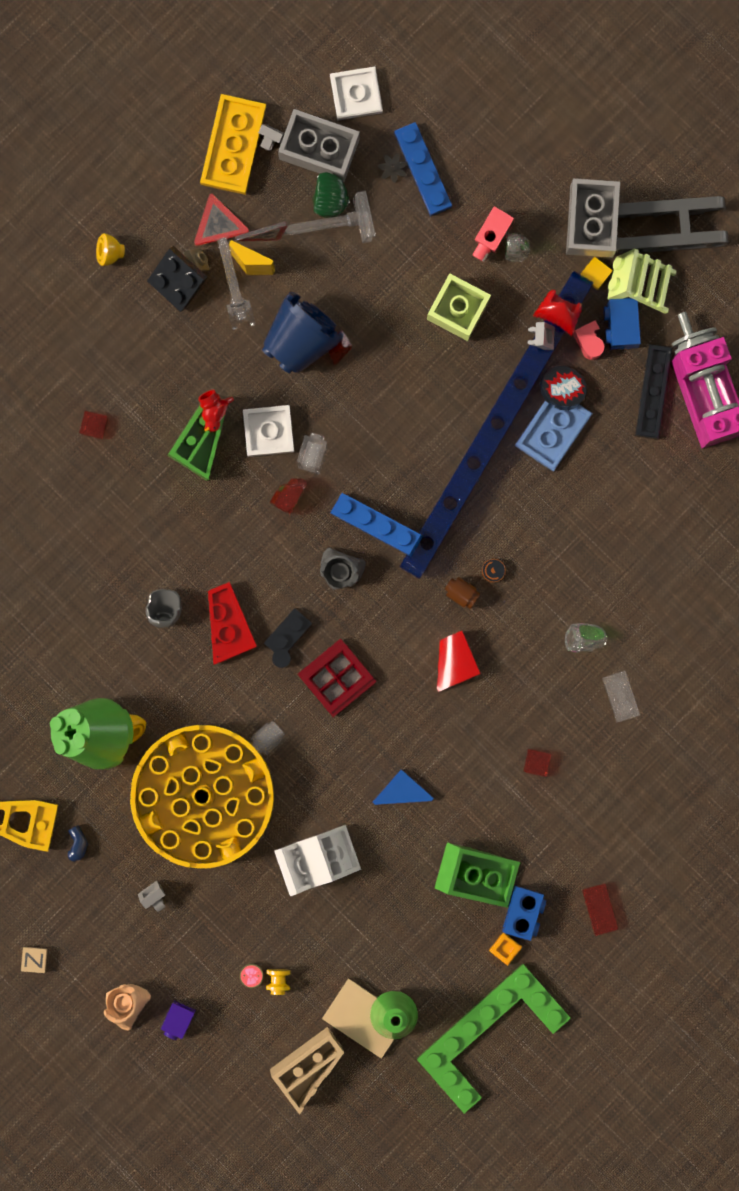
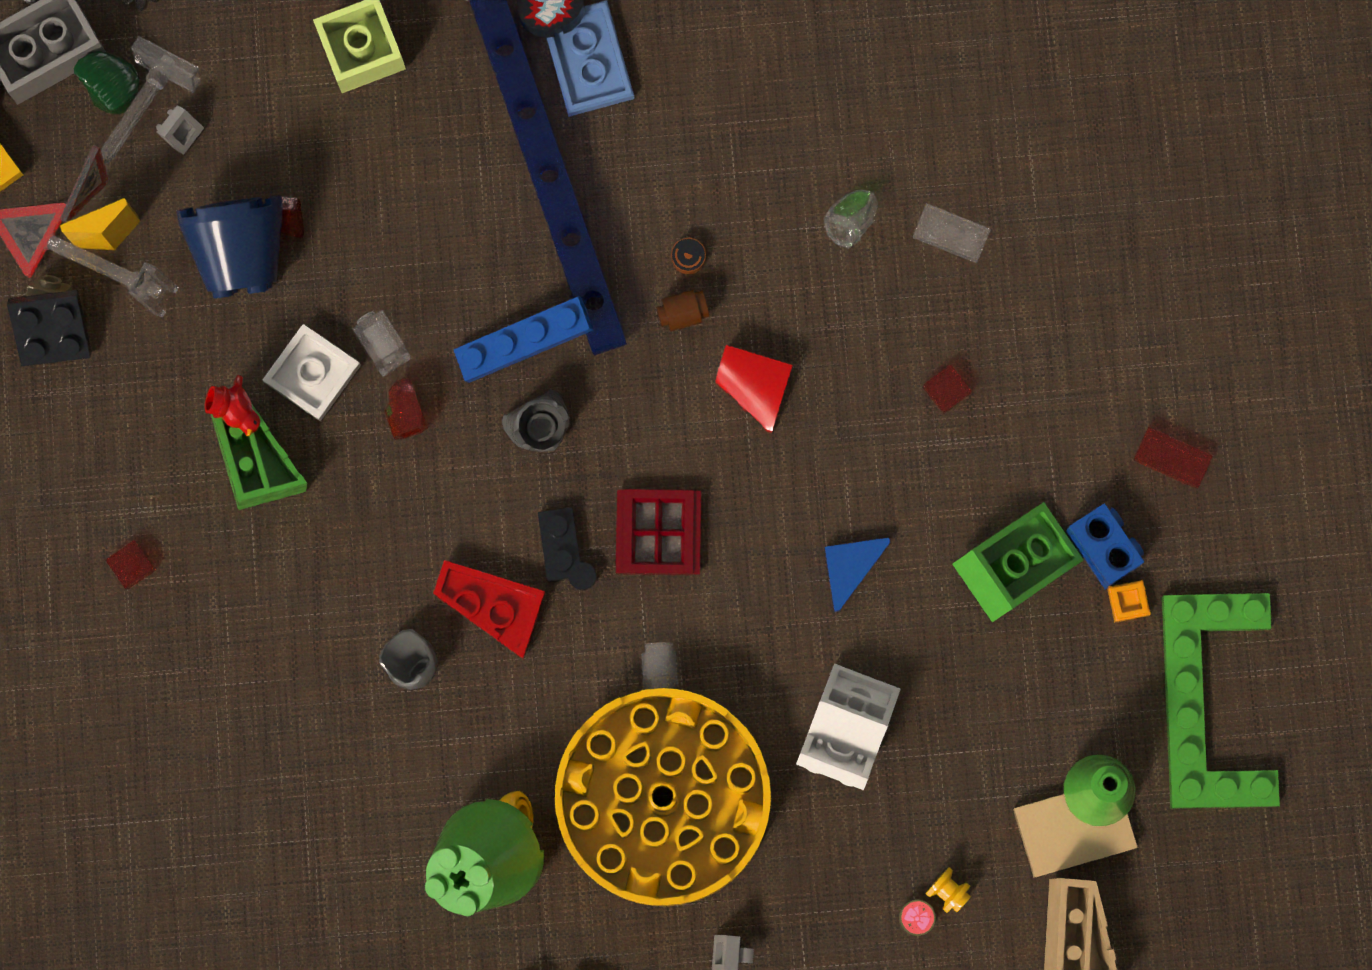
camera: 40 degrees left, 5 degrees down
none -> light grey tile [156,105,204,155]

